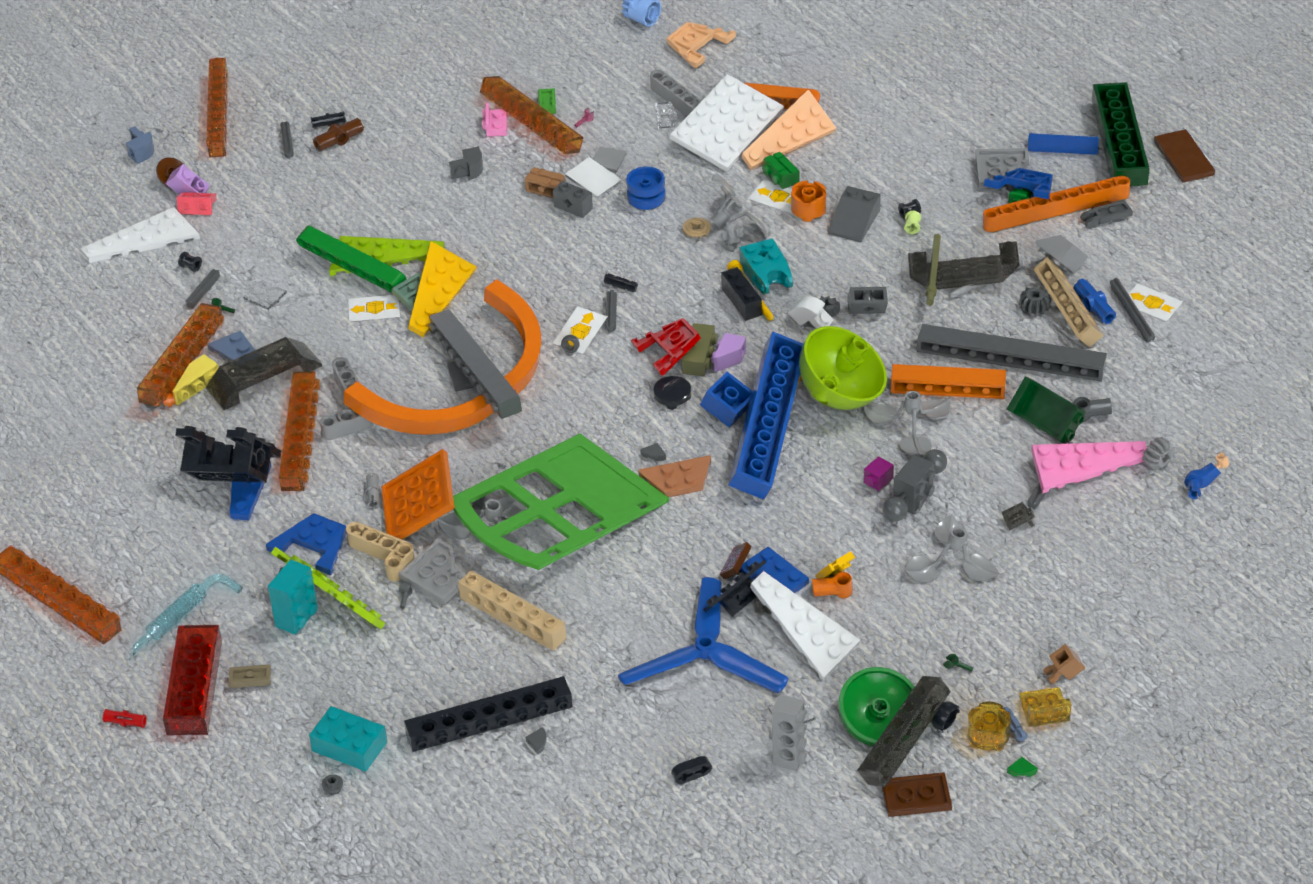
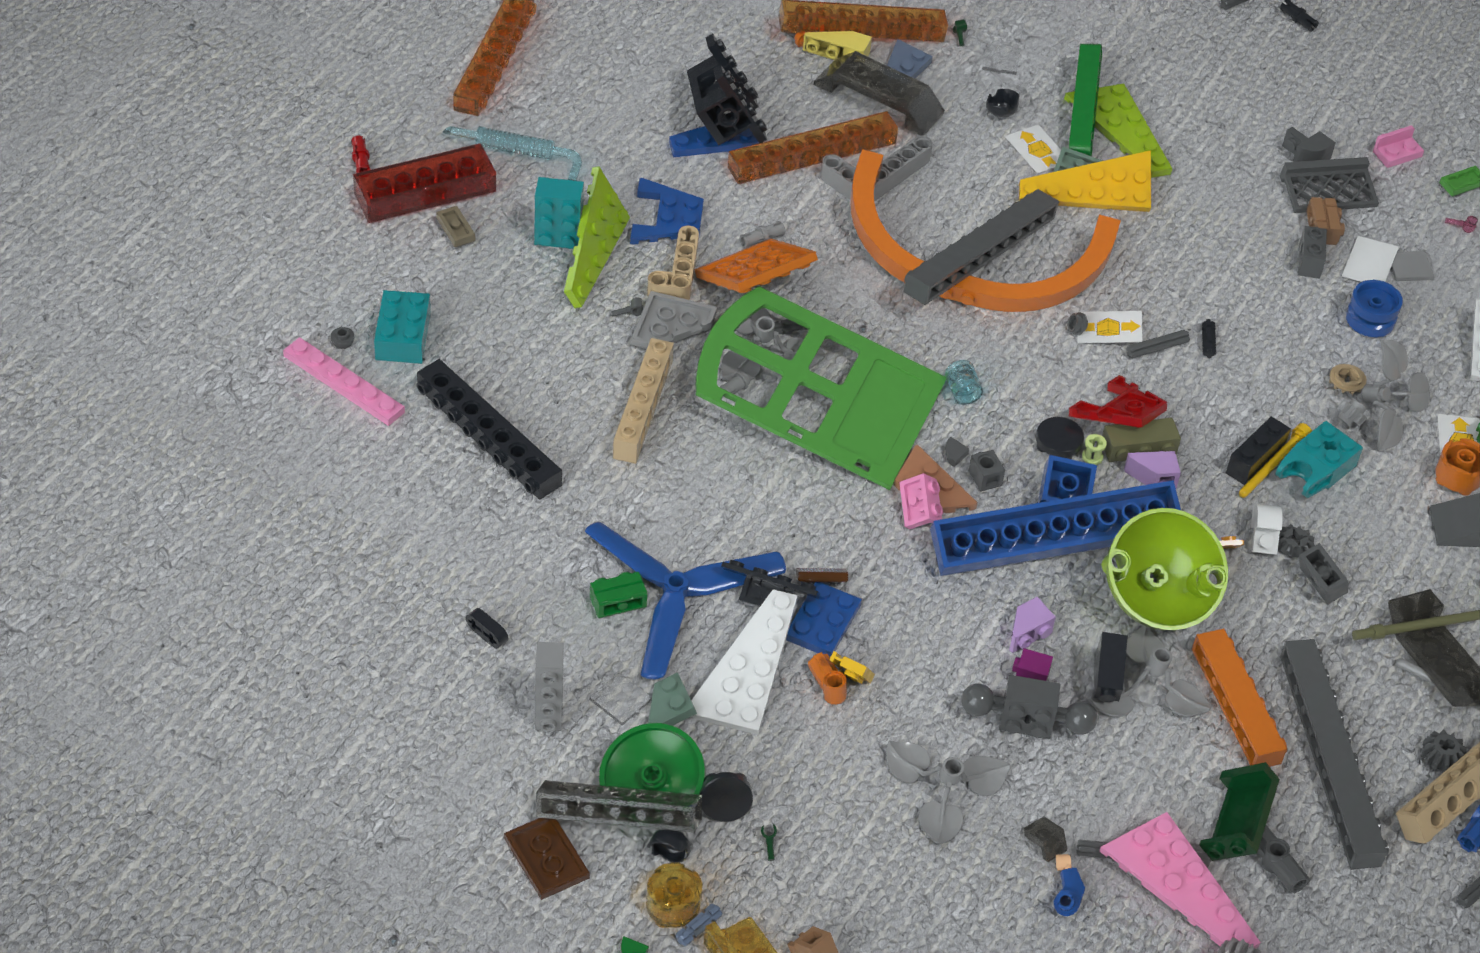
camera: 60 degrees right, 5 degrees up
dark grey axle [186,269,220,308] -> none
reddish brown piece [313,118,364,152] -> none
clear orange brick [480,76,584,154] -> none
dark grey tile [526,727,547,754] -> none
none -> bright pink plate [283,337,405,426]
none -> green brick [590,572,648,618]
none -> sand green wing [648,672,697,726]
none -> black tile [699,772,753,822]
none -> bright pink bracket [899,473,943,529]
none -> clear light blue wheel [945,360,983,405]
none -> dark grey brick [968,450,1005,492]
none -> black hair [986,89,1020,117]
none -> lavender slope [1009,597,1056,653]
none -> blue arm [1054,854,1085,916]
none -> yellowish green bush [1082,434,1107,465]
none -> black slope [1093,632,1128,702]
none -> dark grey fence [1279,157,1379,213]

